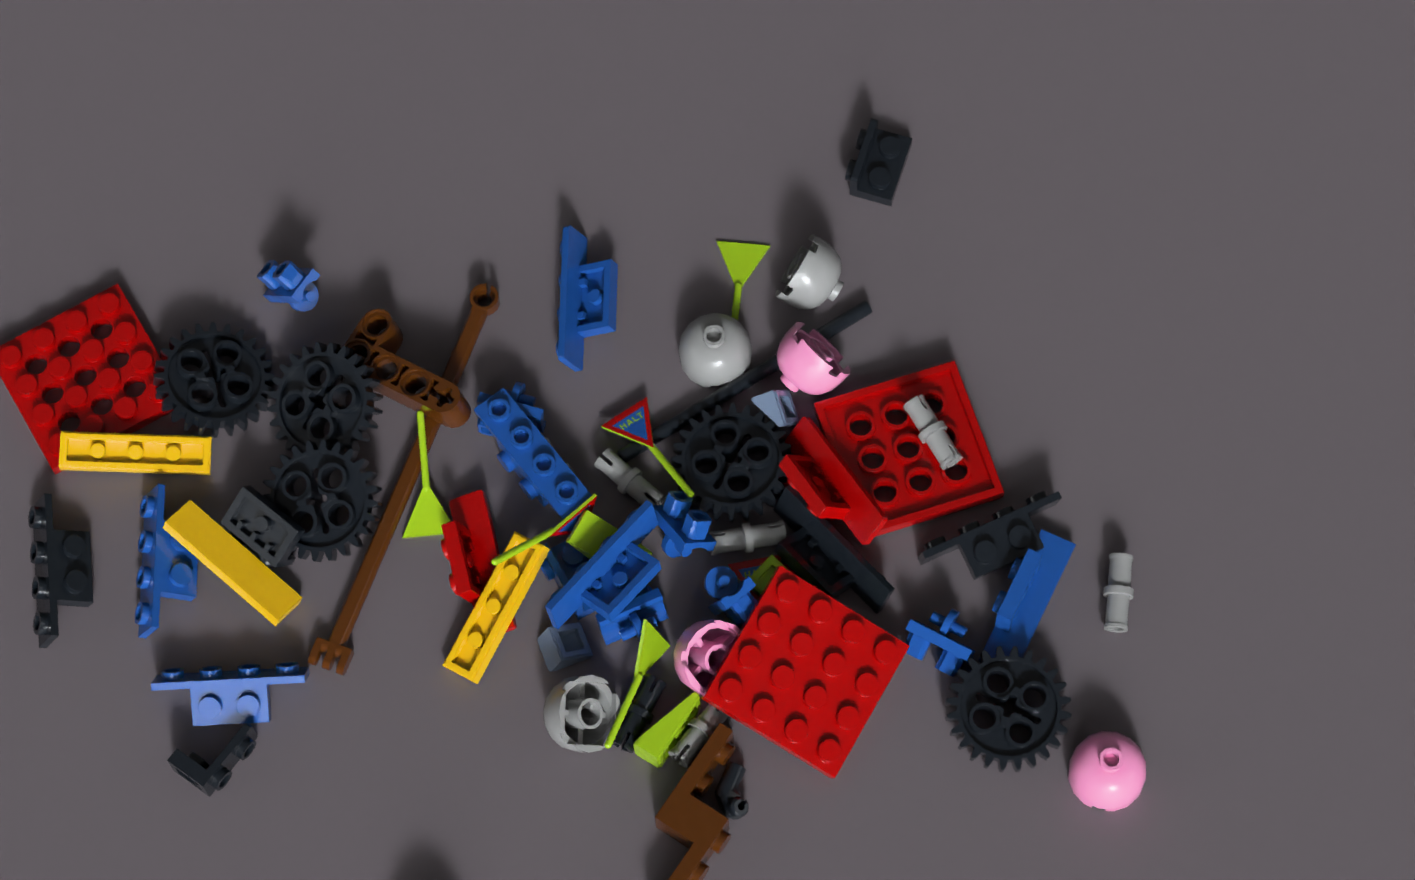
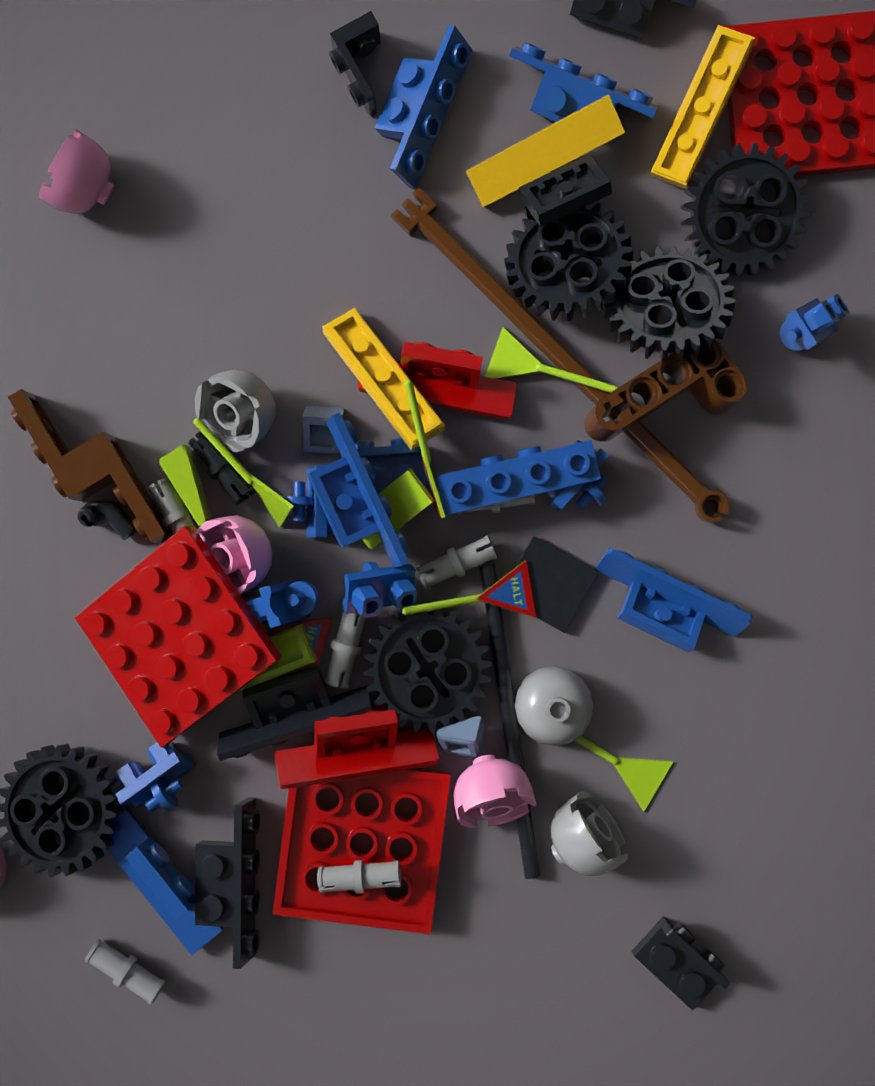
camera: 110 degrees right, 20 degrees up
none -> black piece [515,536,598,633]

